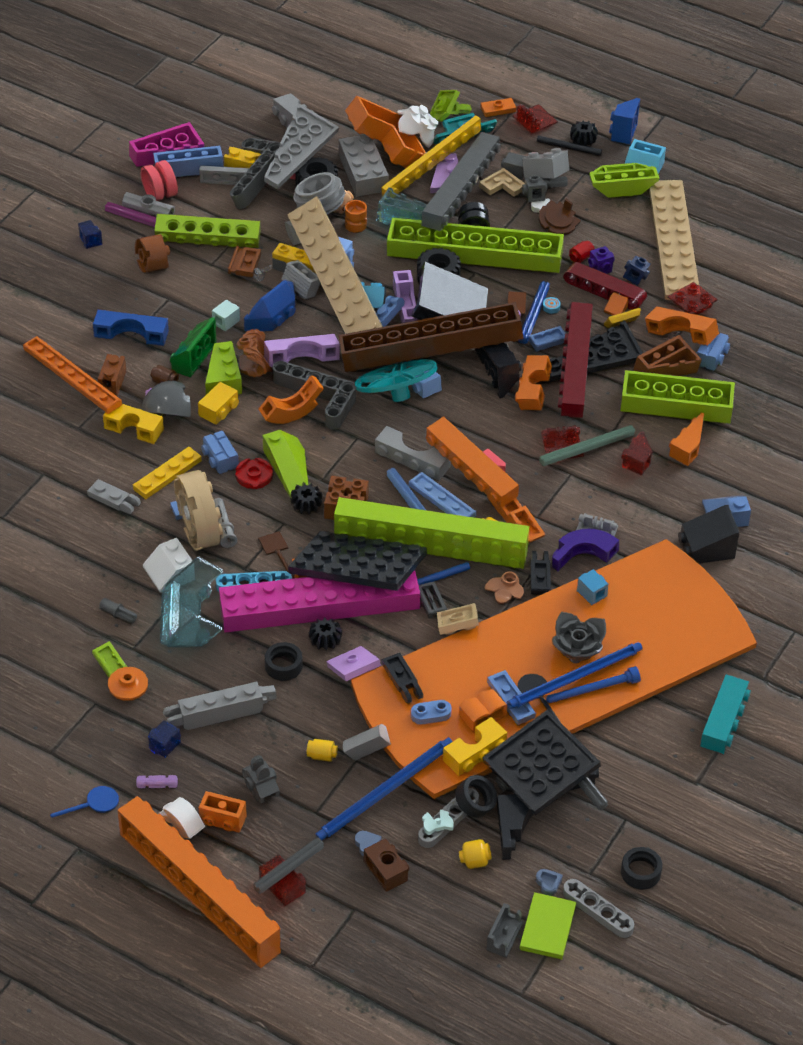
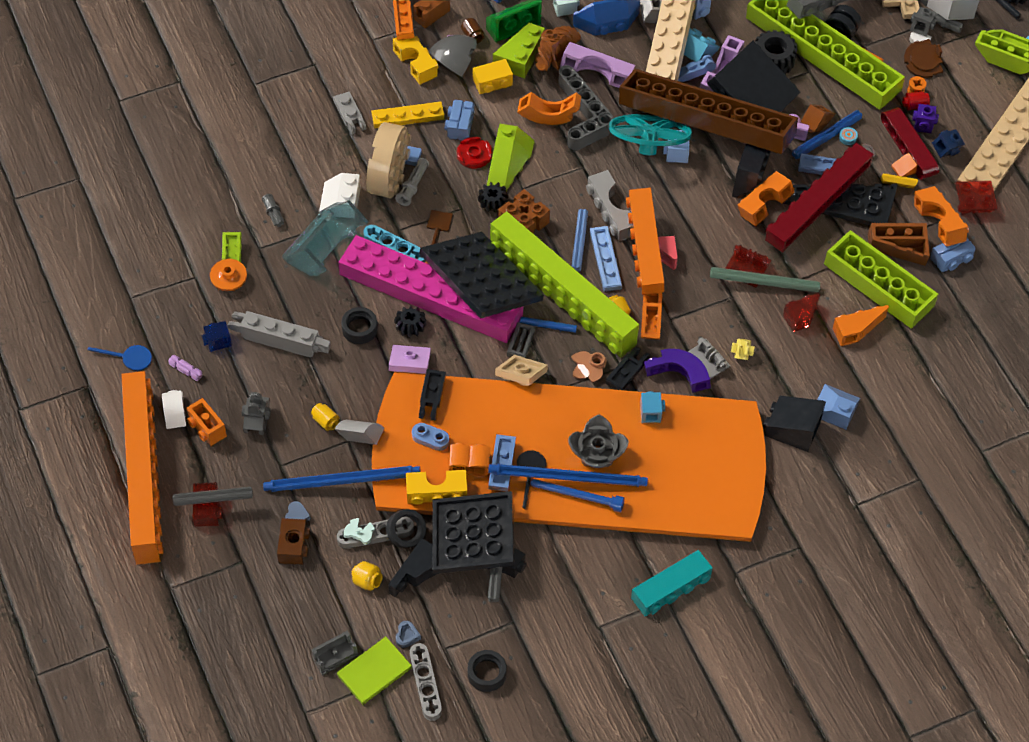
camera: 35 degrees right, 10 degrees up
none -> light yellow gear [731,338,755,360]
none -> orange wheel [907,76,926,93]

